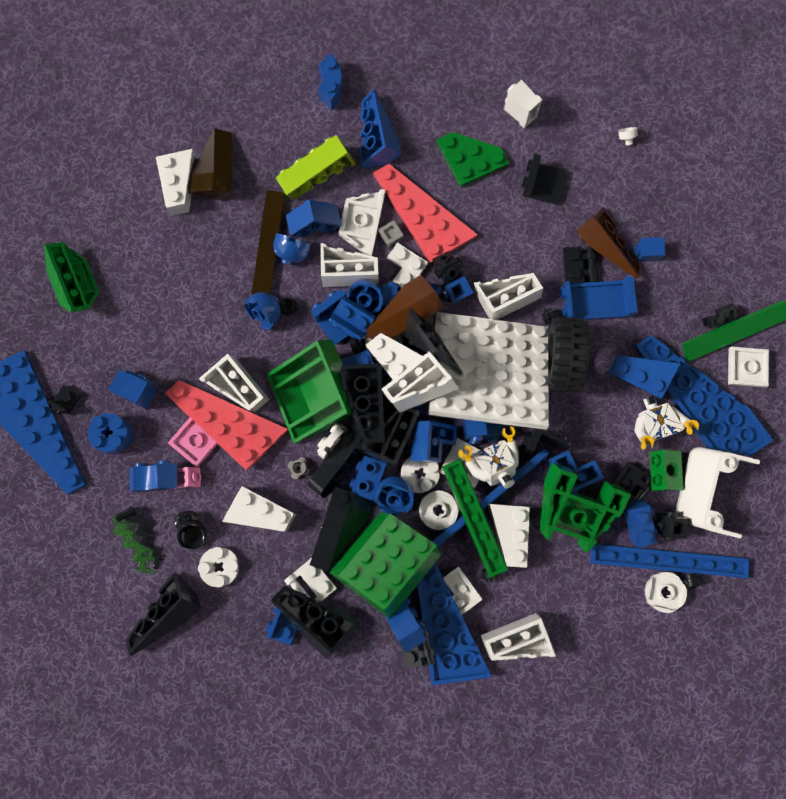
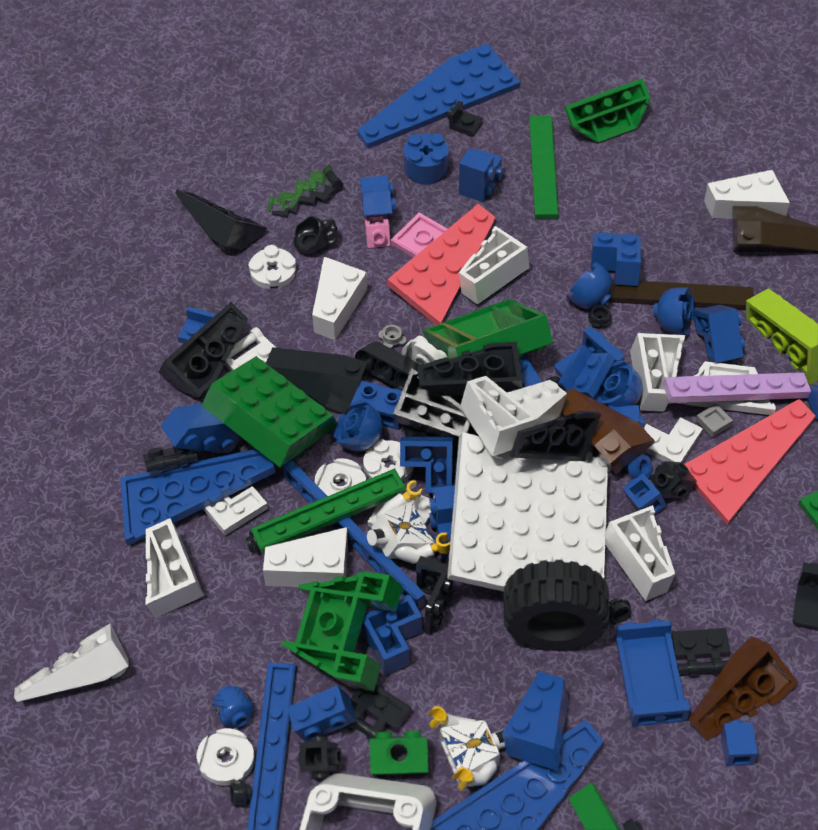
camera: 90 degrees right, 25 degrees down
none -> white wedge [14,624,129,702]
none -> blue head [212,686,254,728]
none -> green tile [529,116,558,220]
none -> blue brick [591,232,641,286]
none -> lavender plate [662,373,811,403]

